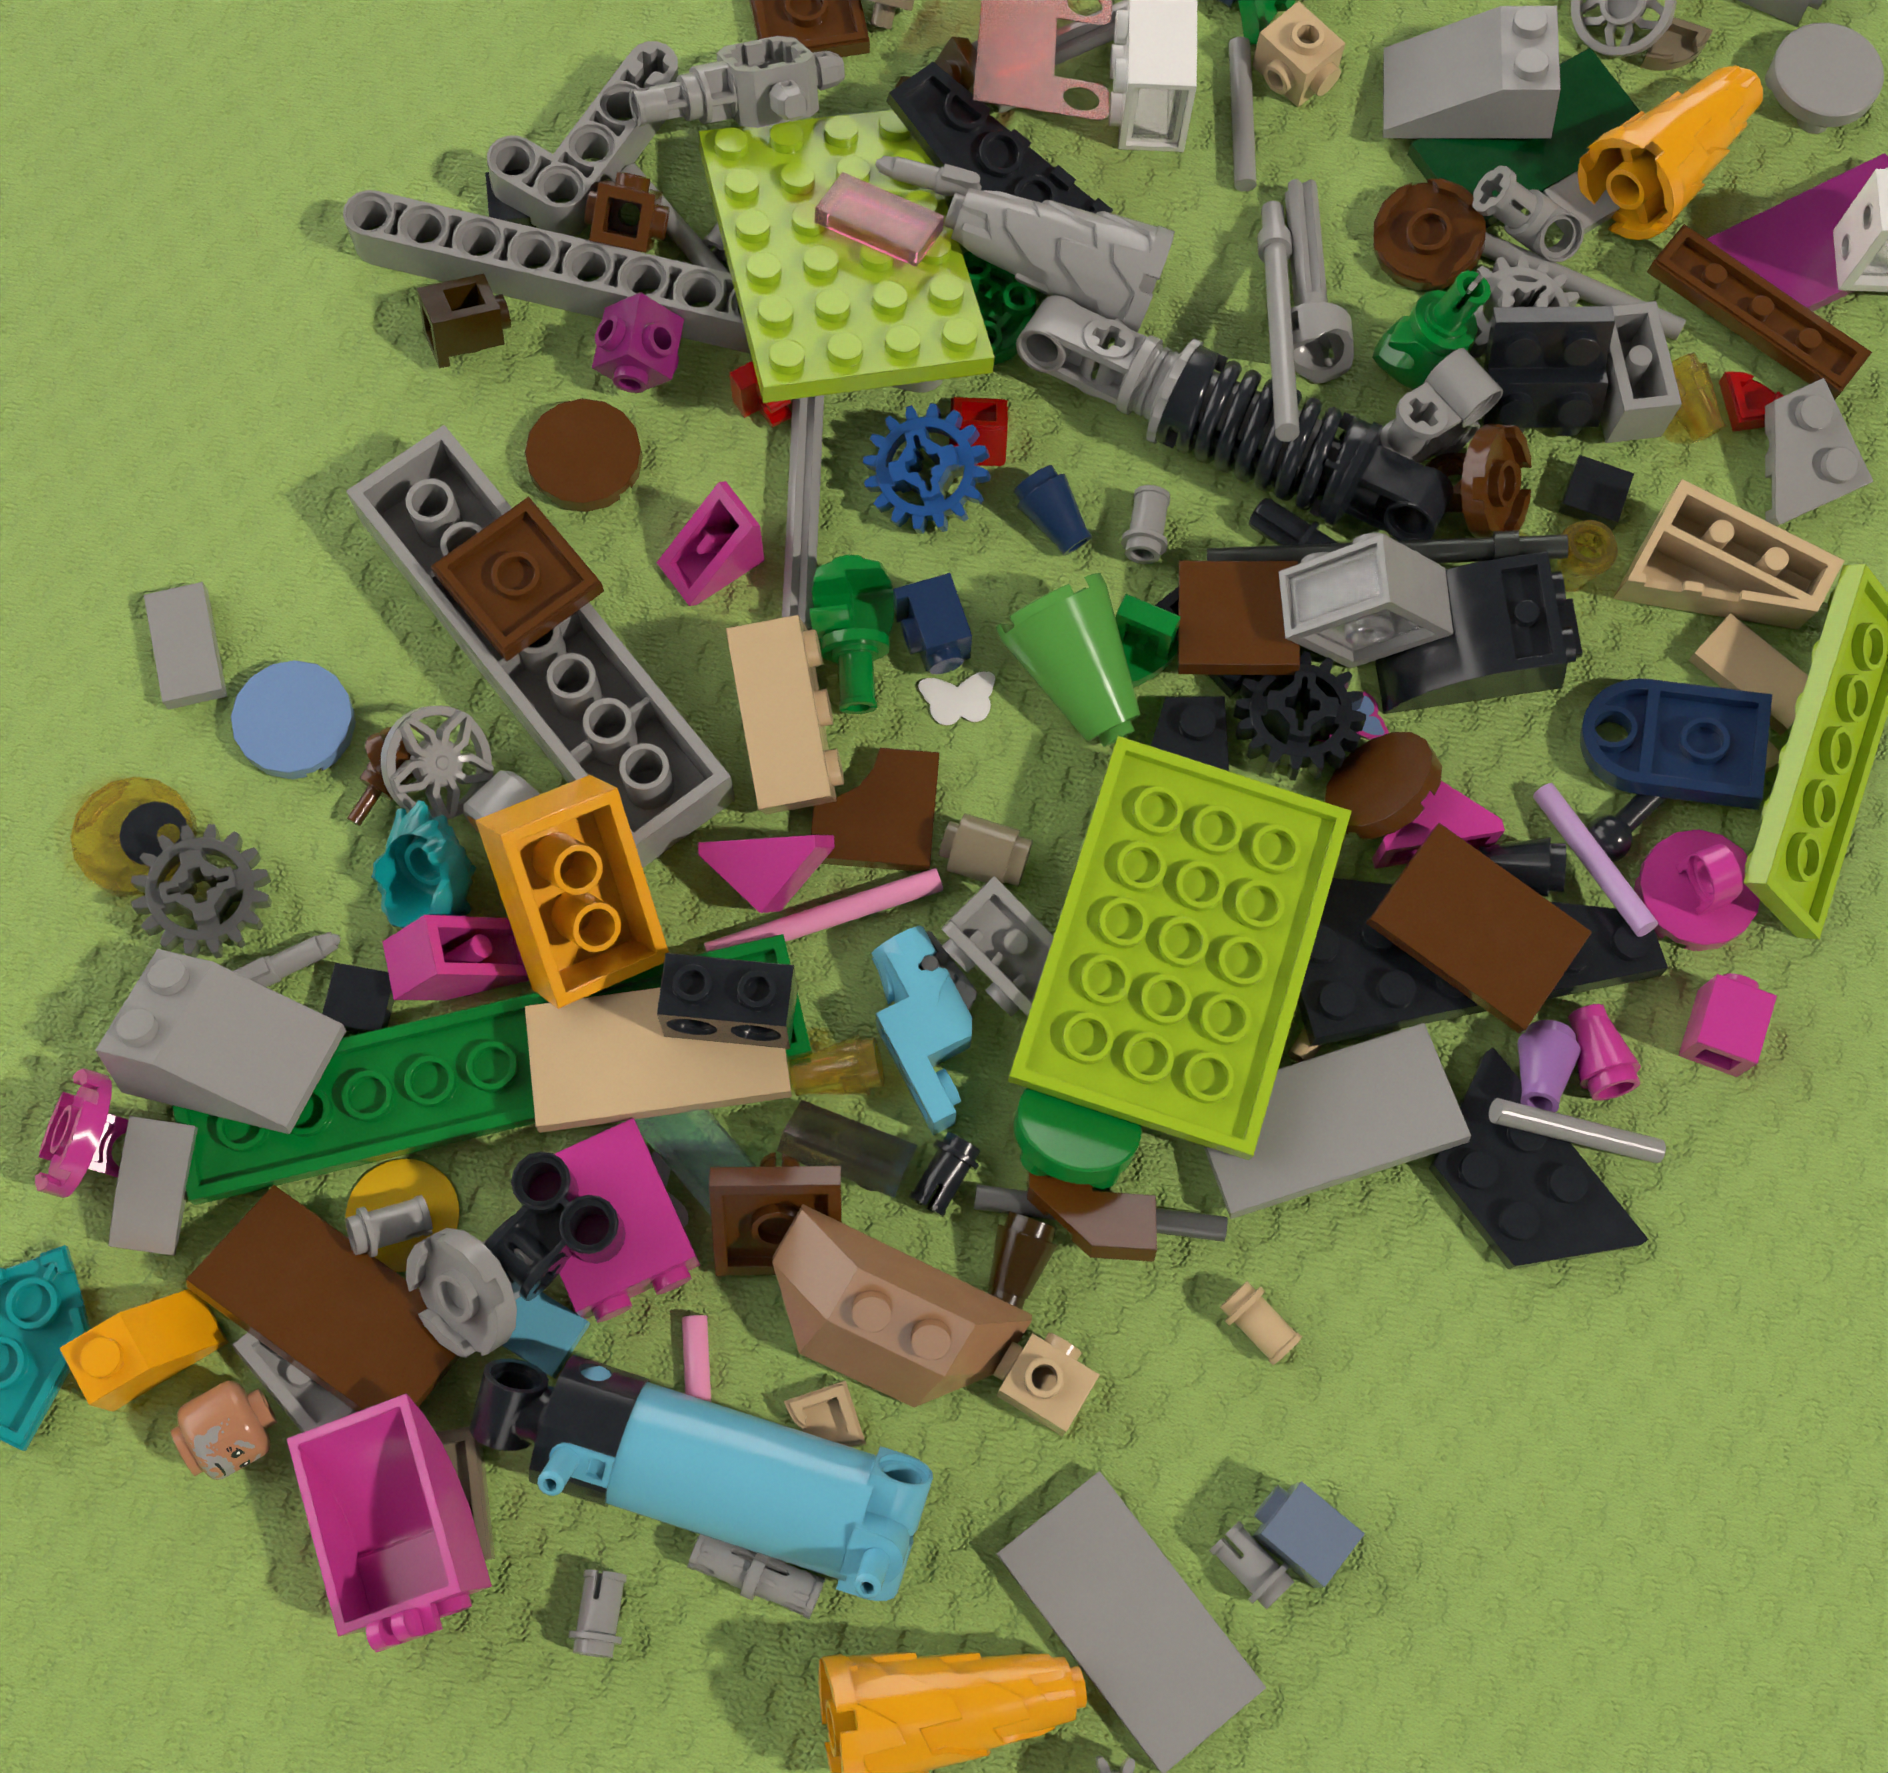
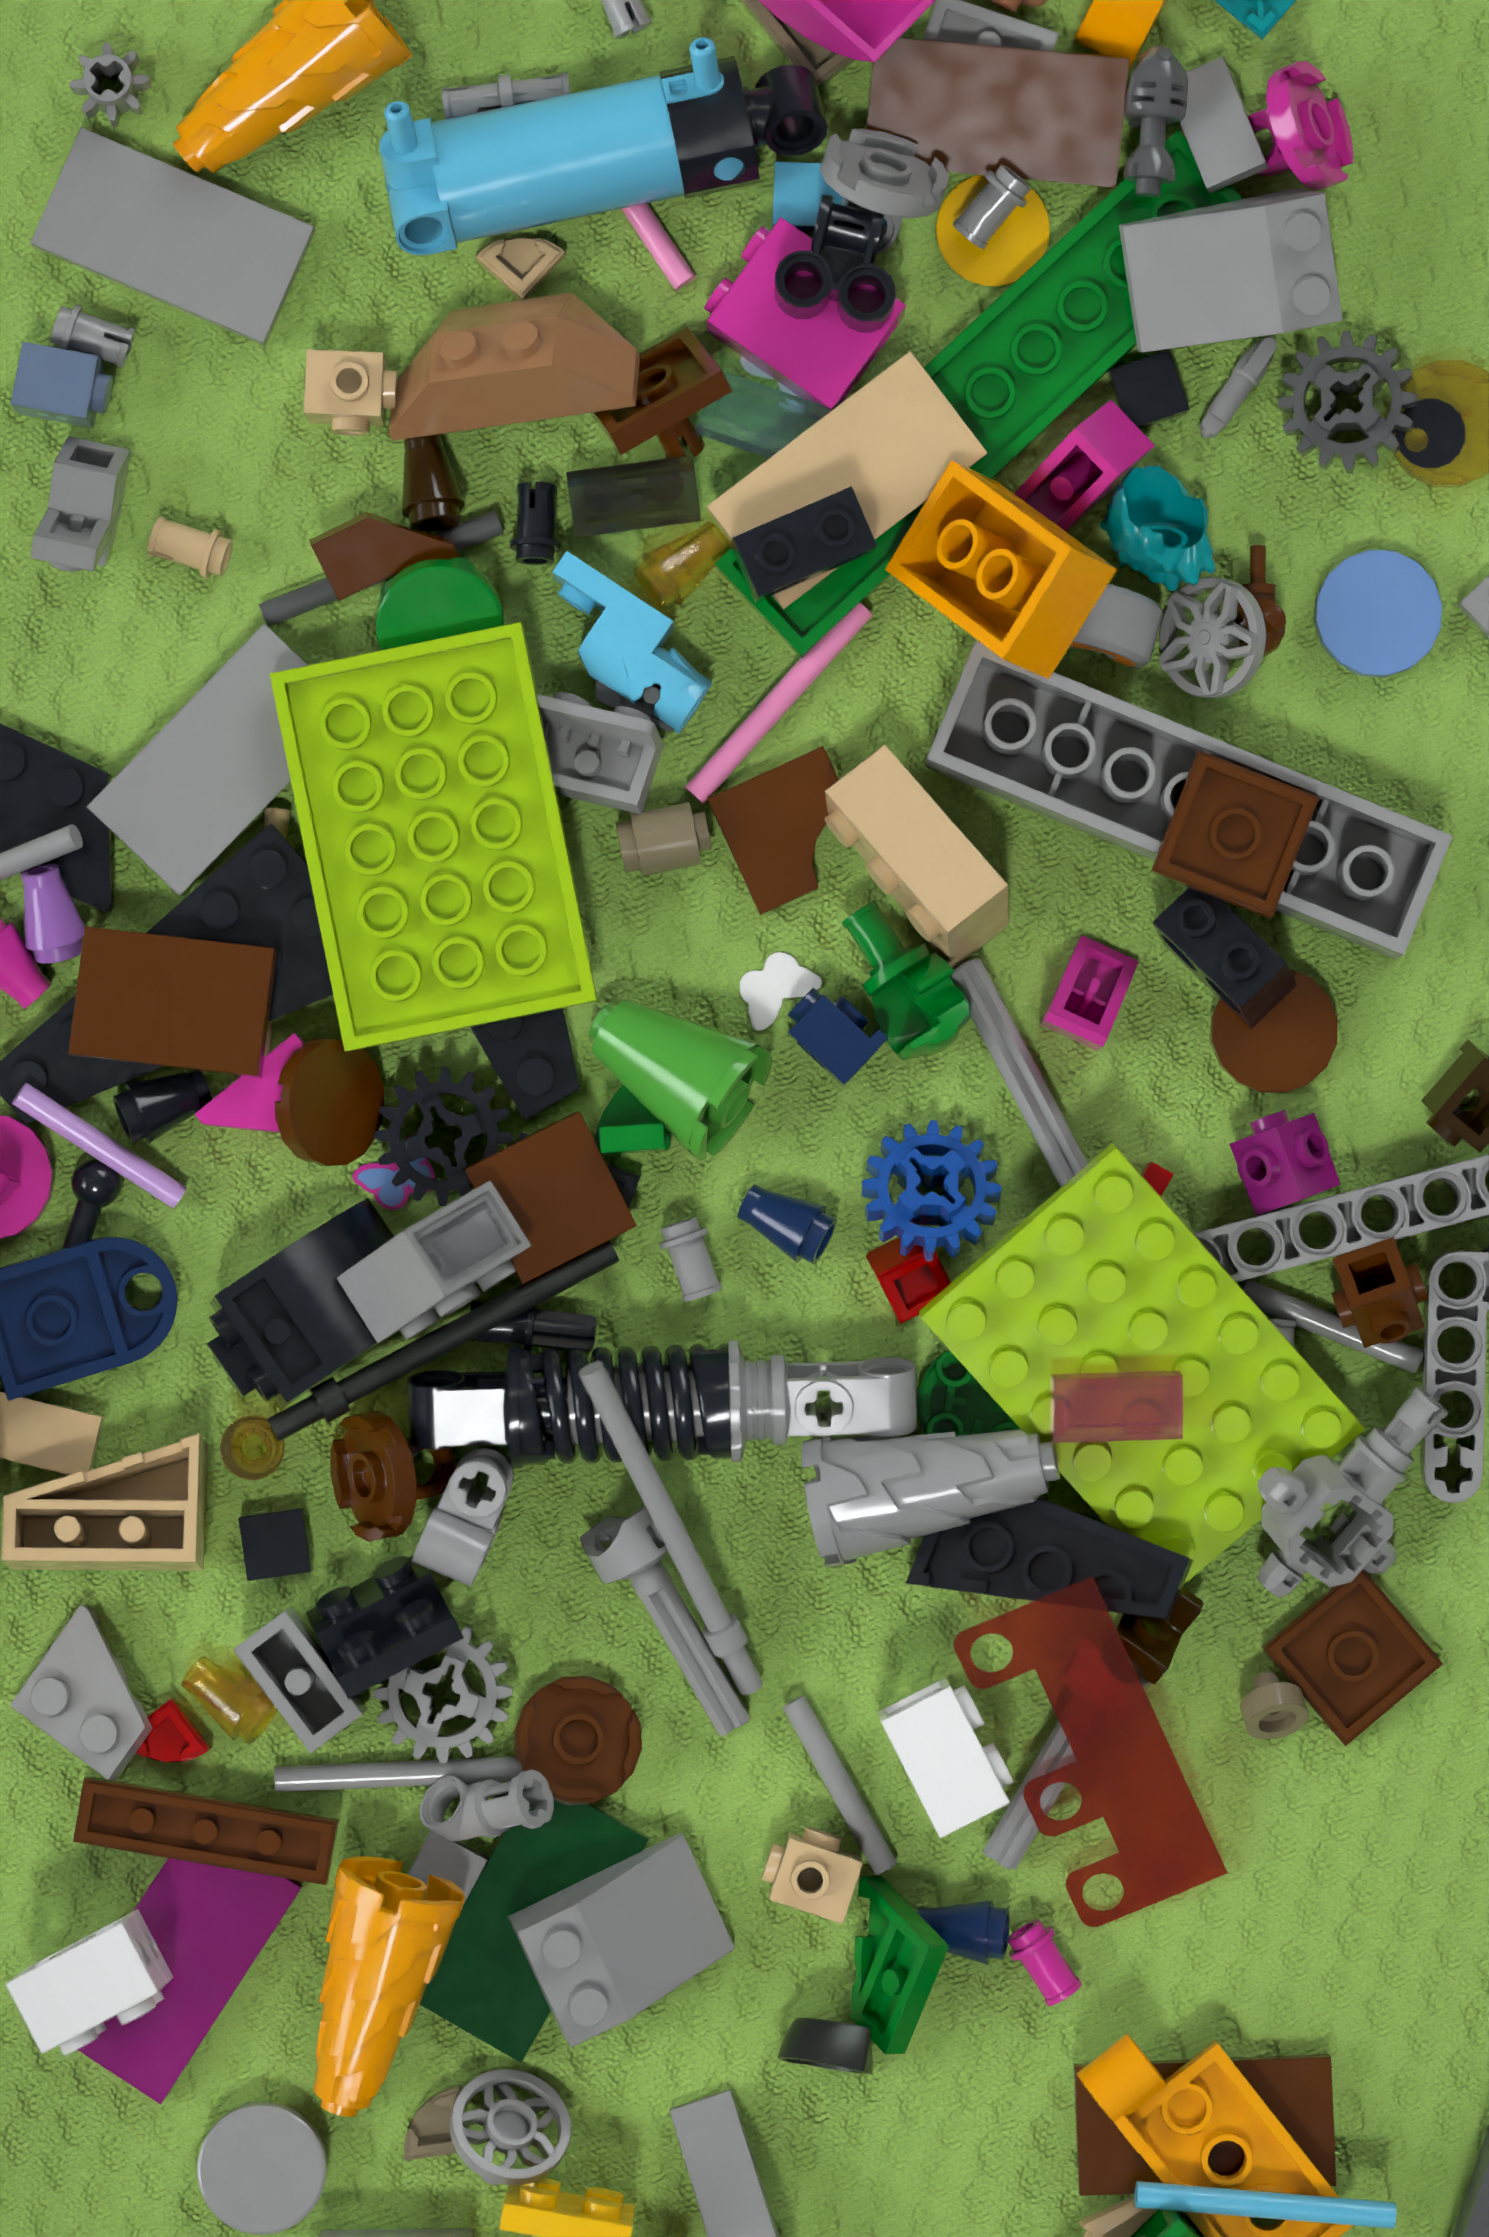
camera: 155 degrees right, 15 degrees up
dark pink slope [698,835,835,913] -> none
light grey piece [875,156,982,197] -> none
green piece [1372,270,1491,390] -> none
none -> light grey brick [31,436,130,572]
none -> dark grey piece [1124,45,1188,197]
none -> black brick [1152,887,1297,1029]

